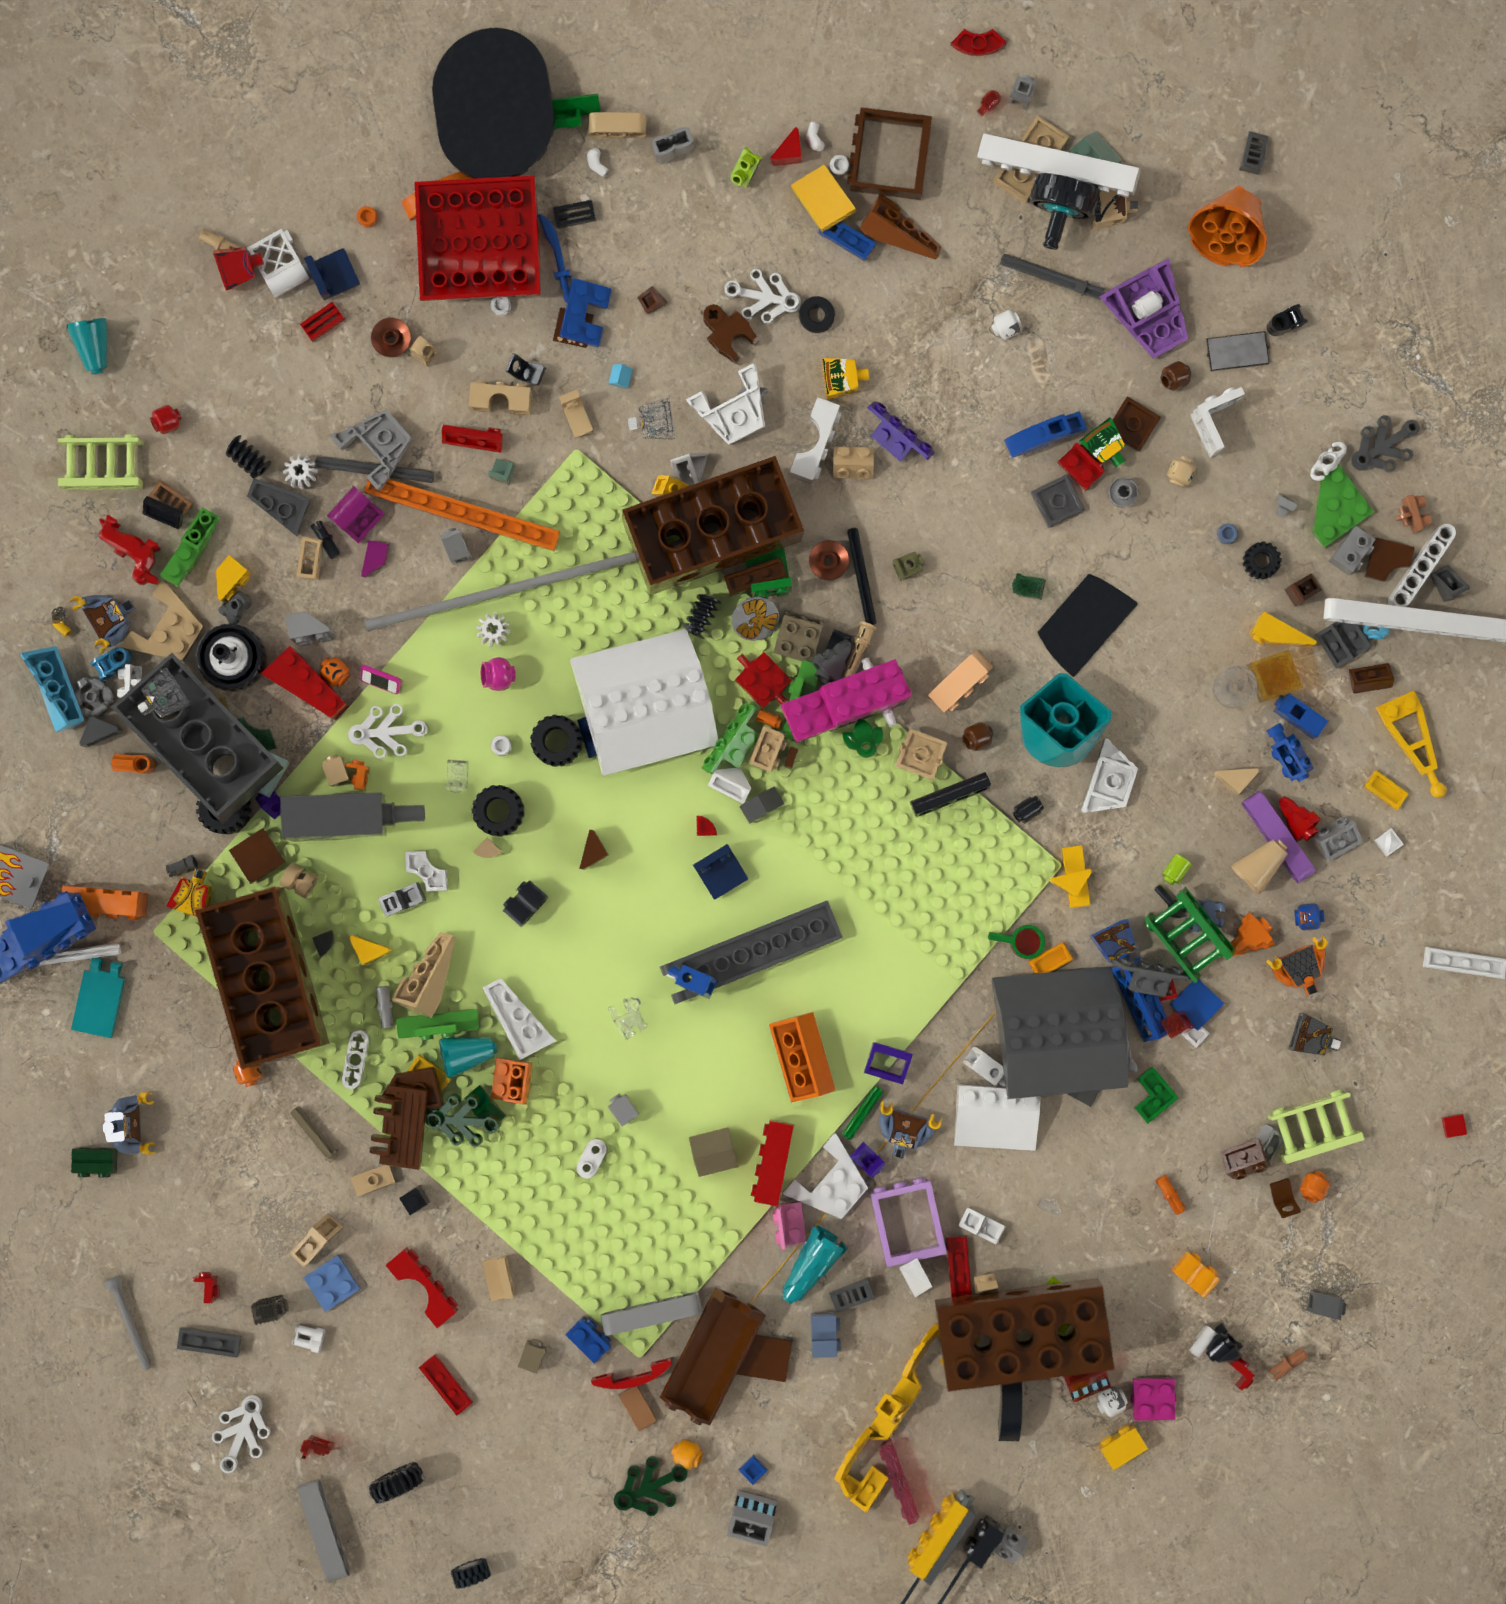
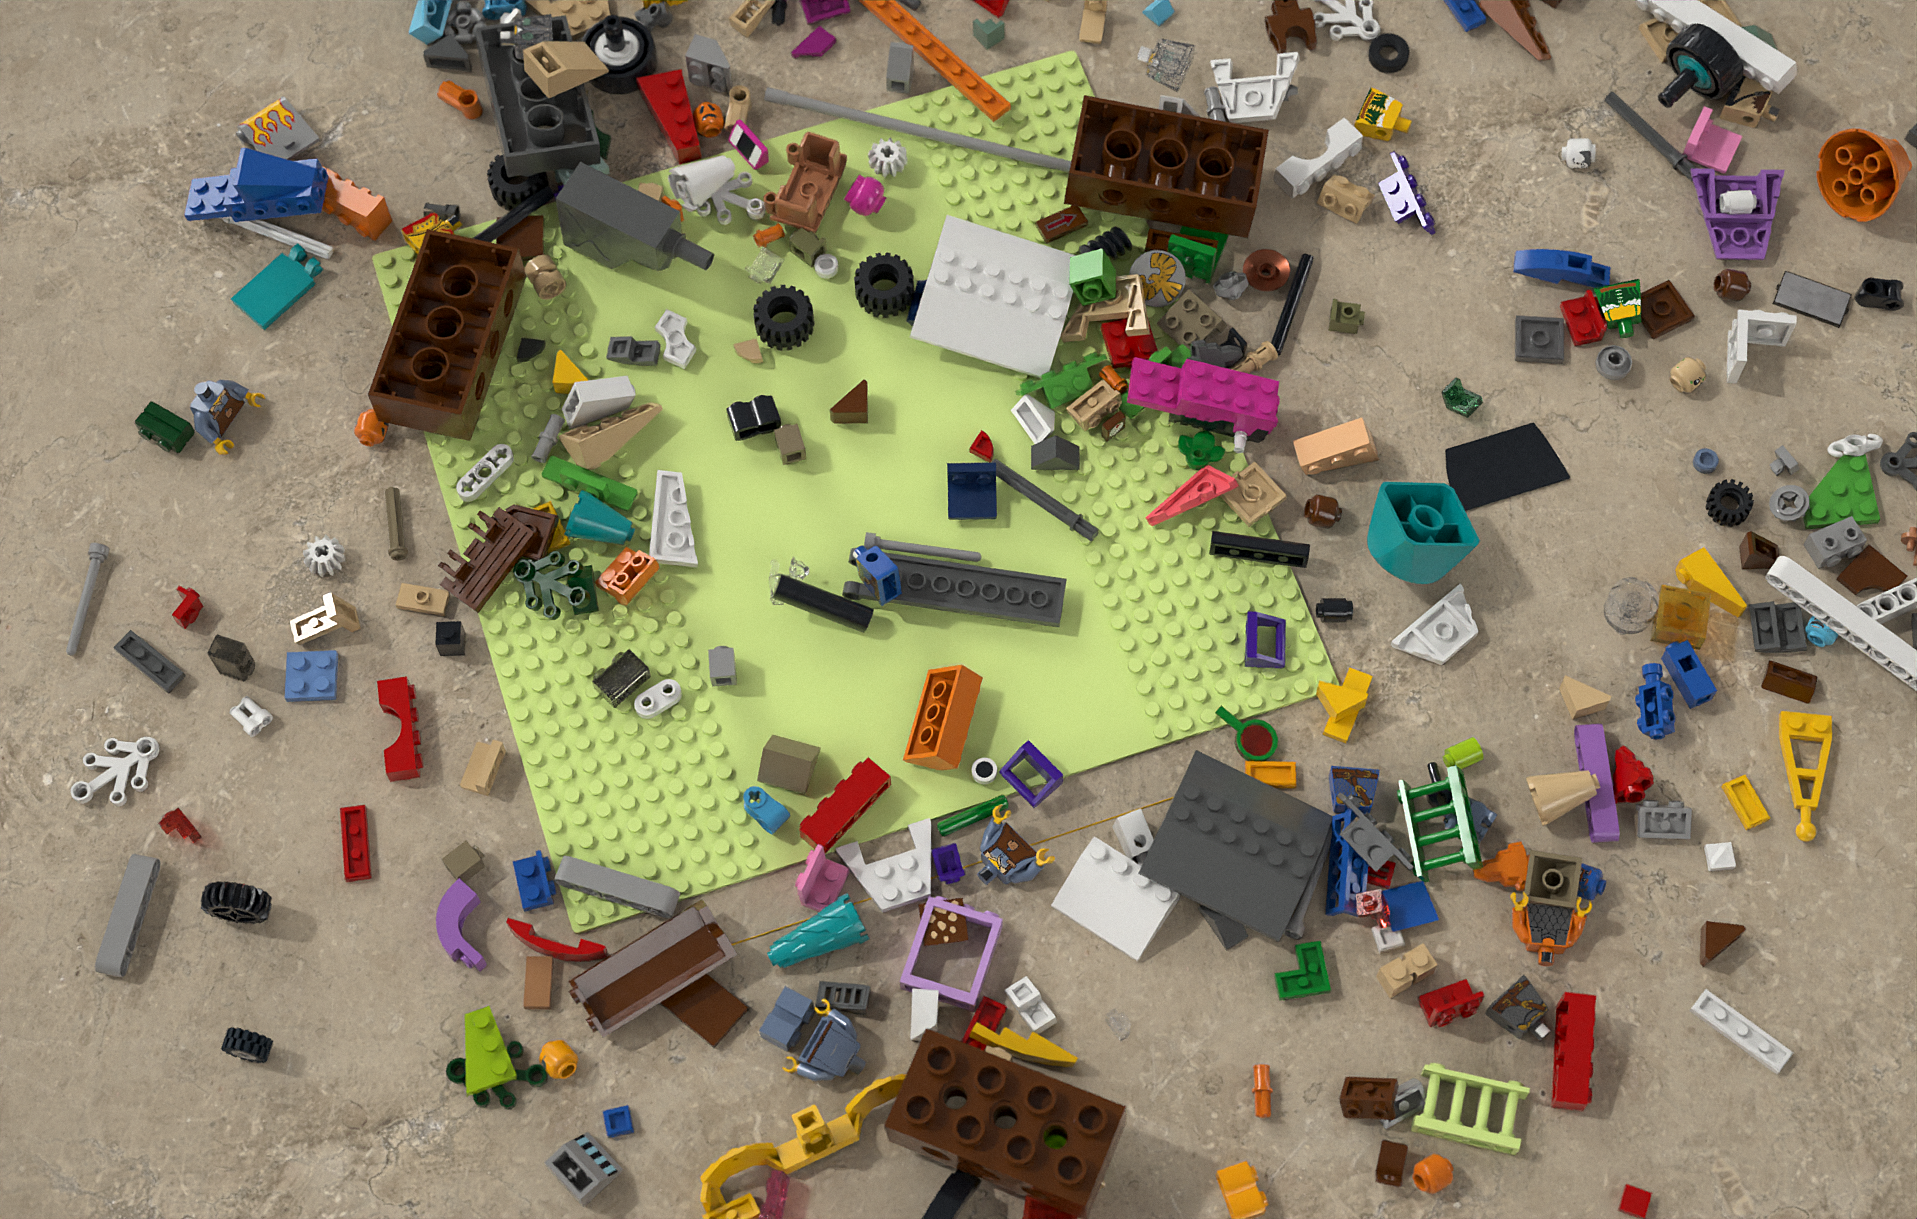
camera: 30 degrees right, 20 degrees down
none -> white gear [303,534,346,577]
none -> medium lavender arch [436,878,487,972]
none -> lime wing [464,1006,516,1097]
none -> black axle [472,186,555,242]
none -> tan slope [523,41,609,98]
none -> white slope [562,376,635,429]
none -> clear smoke brick [592,649,651,708]
none -> white cone [668,156,735,212]
none -> tan piece [725,85,752,133]
none -> dark azure piece [743,786,790,835]
none -> orange pin [753,223,785,248]
none -> nougat container [764,132,847,234]
none -> black brick [772,574,874,633]
none -> dark tan brick [774,424,806,465]
none -> sand blue torso [782,999,866,1081]
none -> olive brick [789,227,827,267]
none -> light grey piece [864,532,982,562]
none -> reddish brown sticker [918,898,969,947]
none -> yellow slope [969,1022,1078,1068]
none -> tile [972,758,997,784]
none -> dark grey axle [992,459,1099,541]
none -> reddish brown tile [1036,205,1088,244]
none -> tan wing [1060,274,1150,342]
none -> bright green head [1069,248,1116,306]
none -> coral wing [1145,465,1239,526]
none -> light grey pin [1204,86,1225,121]
none -> light grey plate [1213,271,1249,300]
none -> dark purple tile [1245,611,1286,668]
none -> tan piece [1376,943,1438,999]
none -> red bracket [1418,979,1485,1027]
none -> dark tan slope [1524,850,1582,909]
none -> red wedge [1551,992,1597,1111]
none -> bright pink bracket [1683,106,1742,174]
none -> reddish brown slope [1700,921,1746,967]
none -> light grey gear [1769,485,1810,522]

